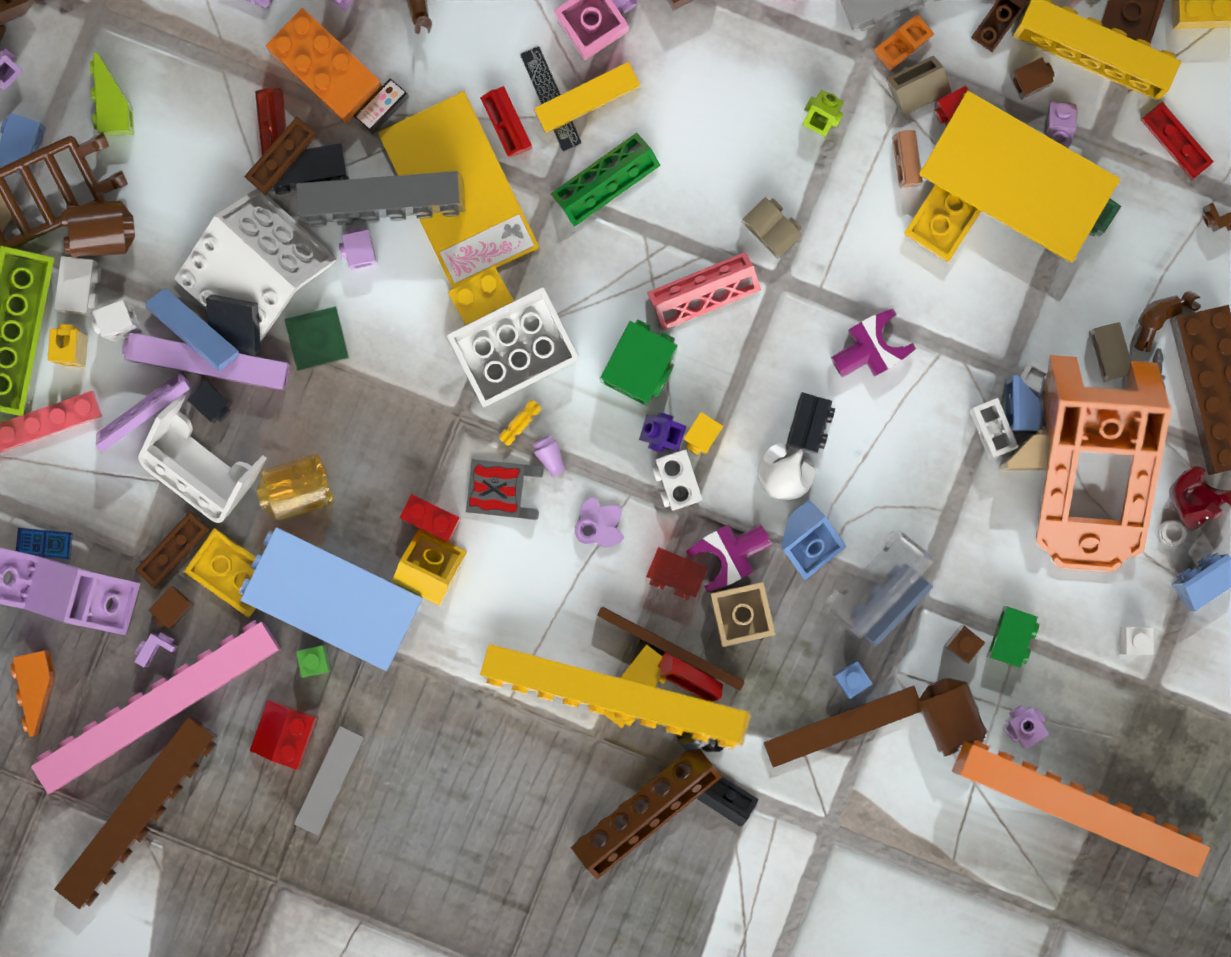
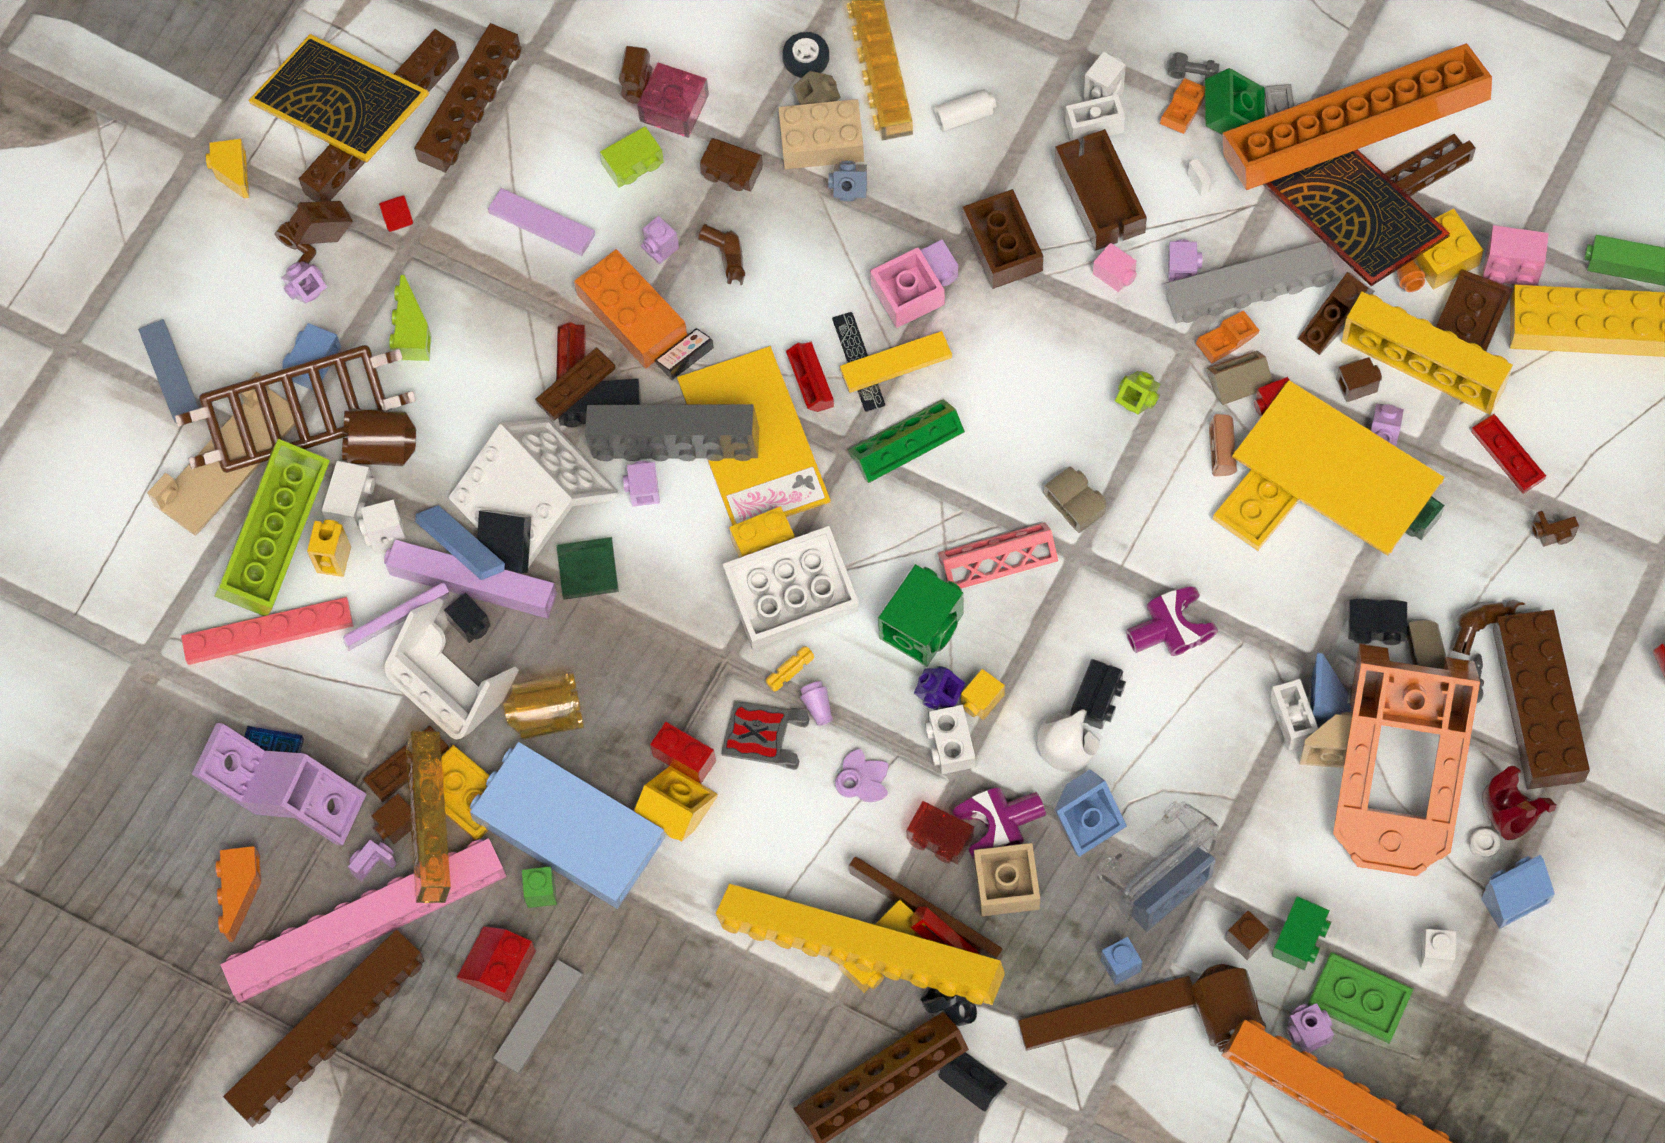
camera: 10 degrees right, 20 degrees down
none -> clear yellow brick [406,731,451,903]
none -> bright green tile [1308,952,1414,1044]
none -> black brick [1348,599,1407,645]

